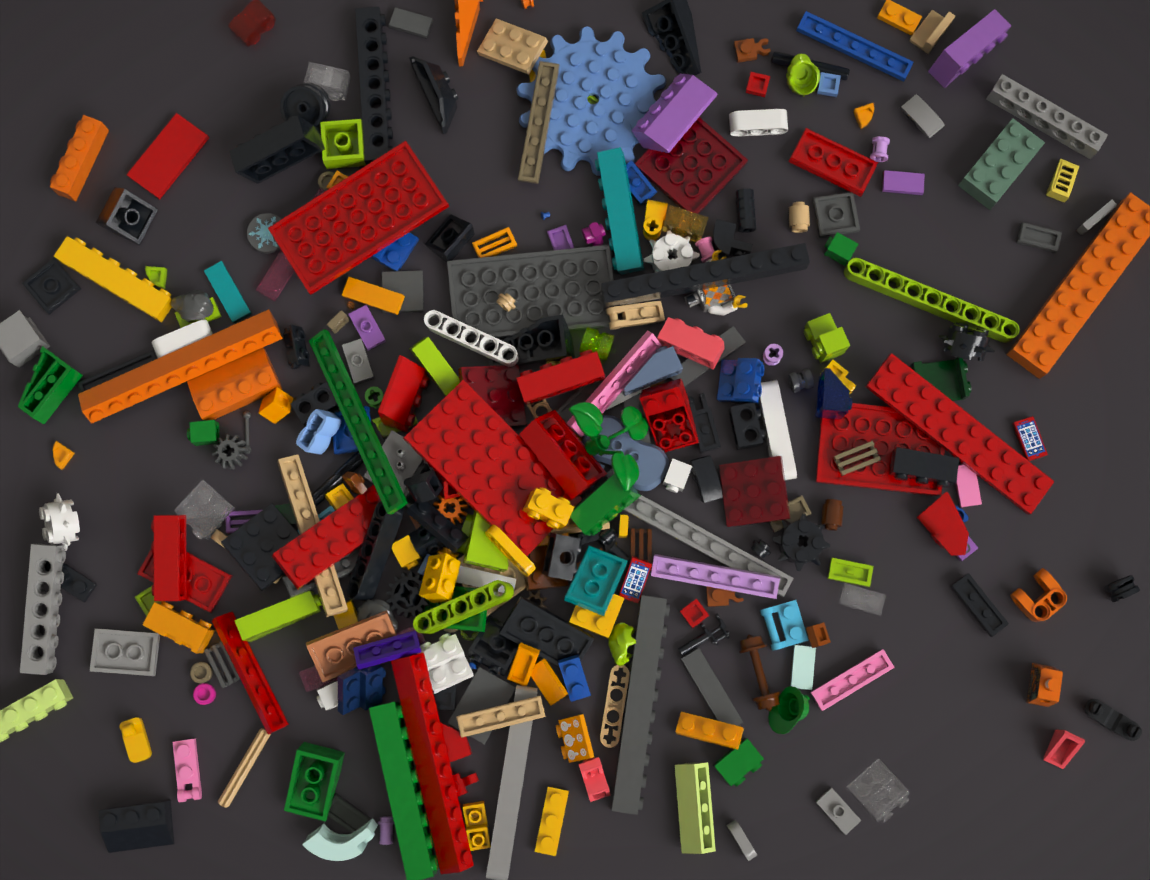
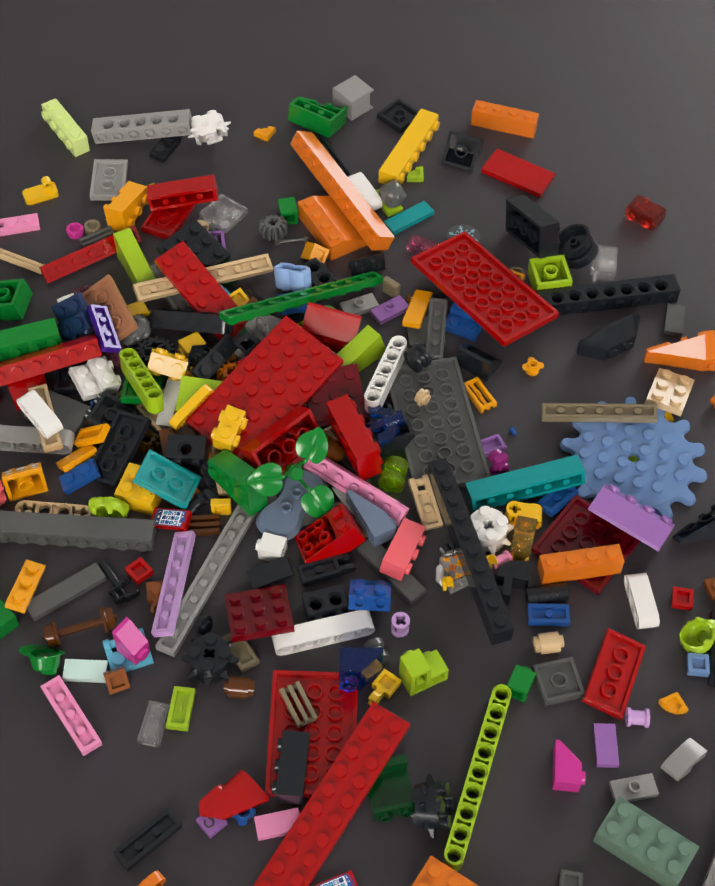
camera: 85 degrees right, 25 degrees down
none -> white beam [16,390,64,439]
none -> slope [112,617,150,665]
none -> reddish brown brick [326,435,345,462]
none -> clear blue animal [365,405,405,447]
none -> black wheel [403,343,432,373]
none -> dark grey tile [425,298,448,360]
none -> light orange plate [522,357,544,376]
none -> blue plate [527,603,570,627]
none -> orange brick [537,544,625,585]
none -> dark pink slope [552,740,586,792]
none -> light grey plate [609,773,659,803]

